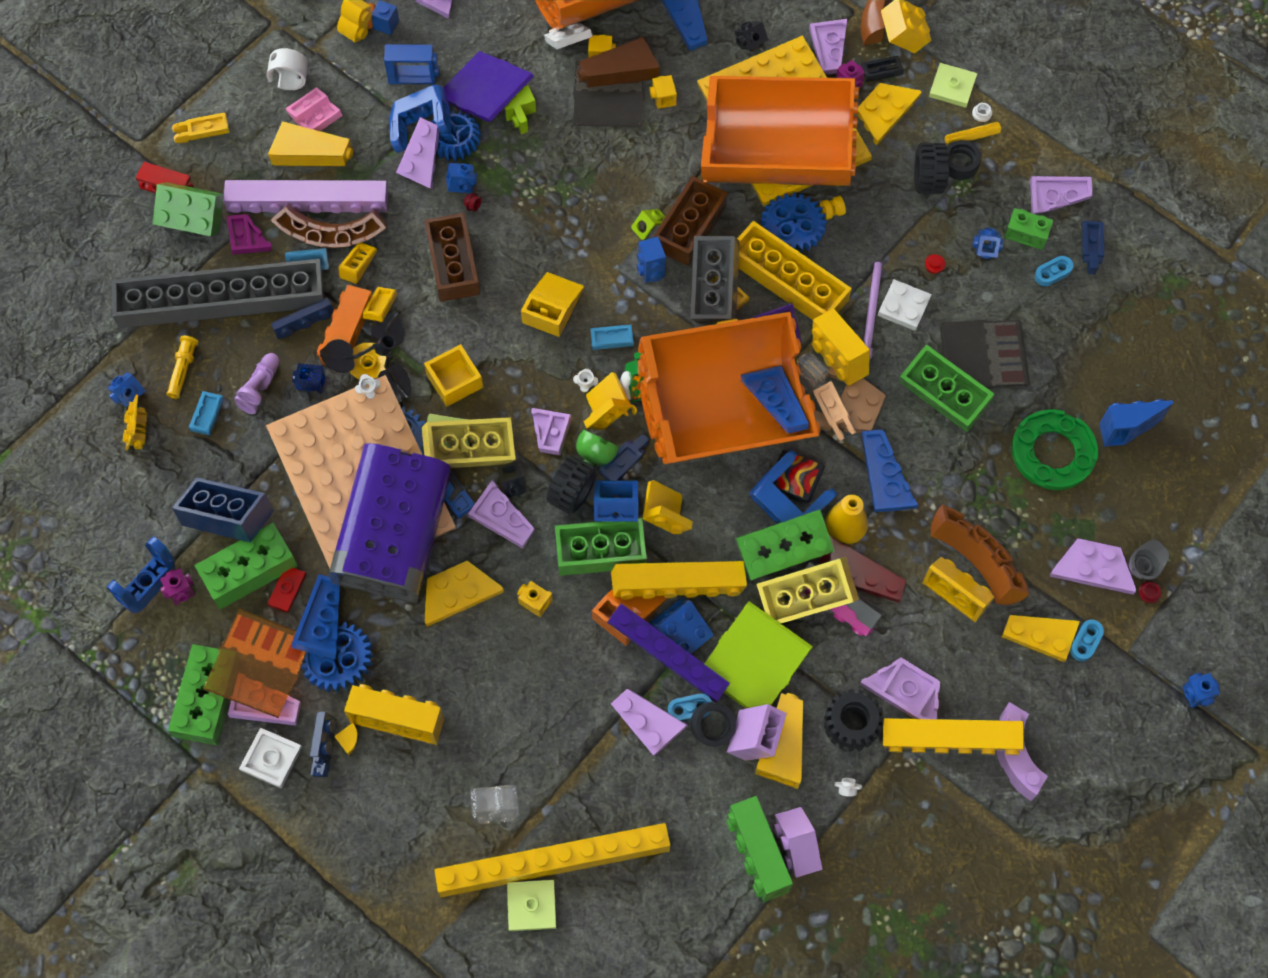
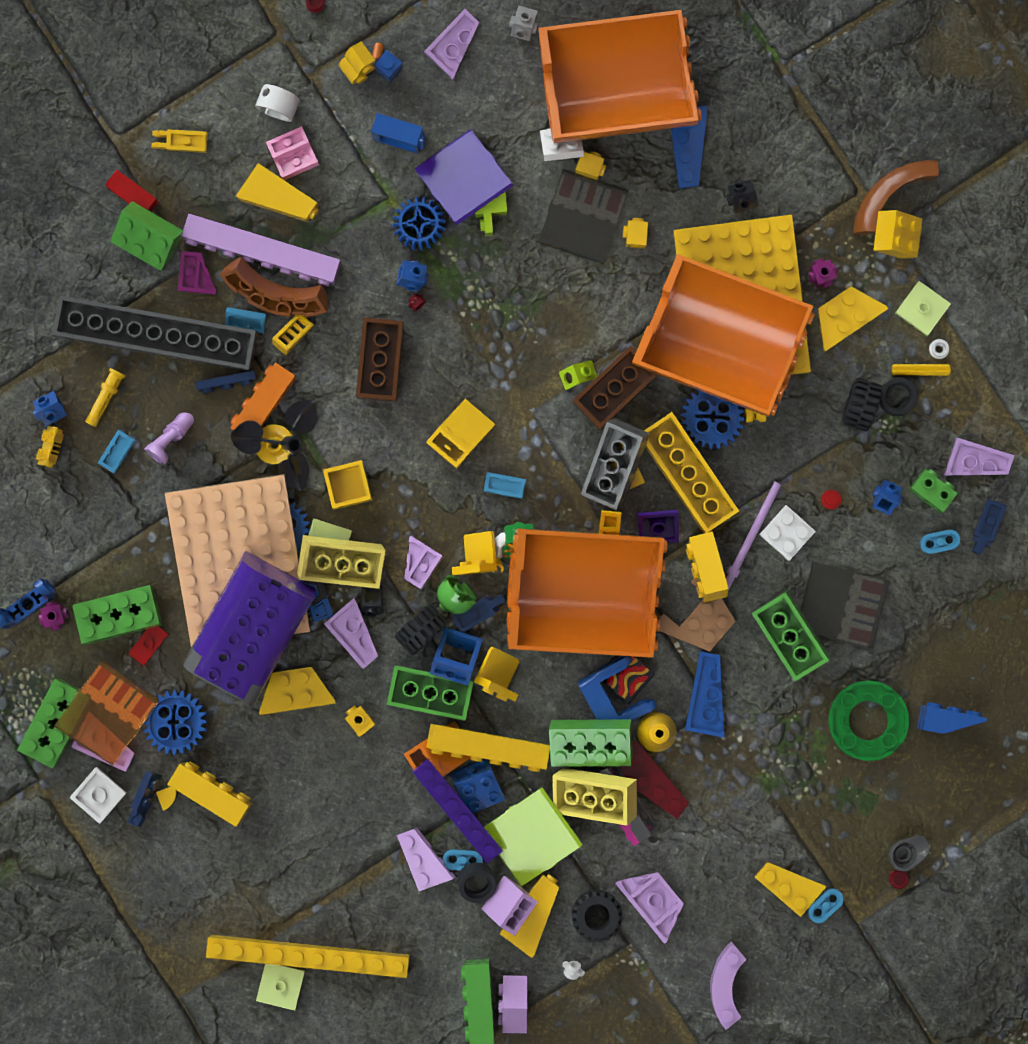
camera: 20 degrees right, 20 degrees up
dark blue brick [172,477,274,543] -> none
clear blue brick [292,363,326,394] -> none
blue wing [292,574,340,659] -> none
white plate [355,374,380,399] -> none
yellow tile [362,287,397,322] -> none
blue connector [389,85,452,153] -> none
lavender wing [396,118,439,189] -> none
clear brick [471,785,520,824] -> none
white plate [573,369,598,392] -> none
reddish brown slope [577,37,660,88] -> none
blue brick [637,237,666,283] -> none
blue wing [741,366,809,434] -> none
clear brick [797,352,829,397] -> none
lavender wing [809,19,847,75] -> none
light nougat hinge [813,381,856,441] -> none
black tile [861,55,904,82] -> none
yellow brick [883,718,1024,755] -> none
yellow slope [922,557,995,623] -> none
dark orange brick [931,504,1029,605] -> none
lavender wing [1050,539,1136,595] -> none
blue brick [1182,673,1220,708] -> none

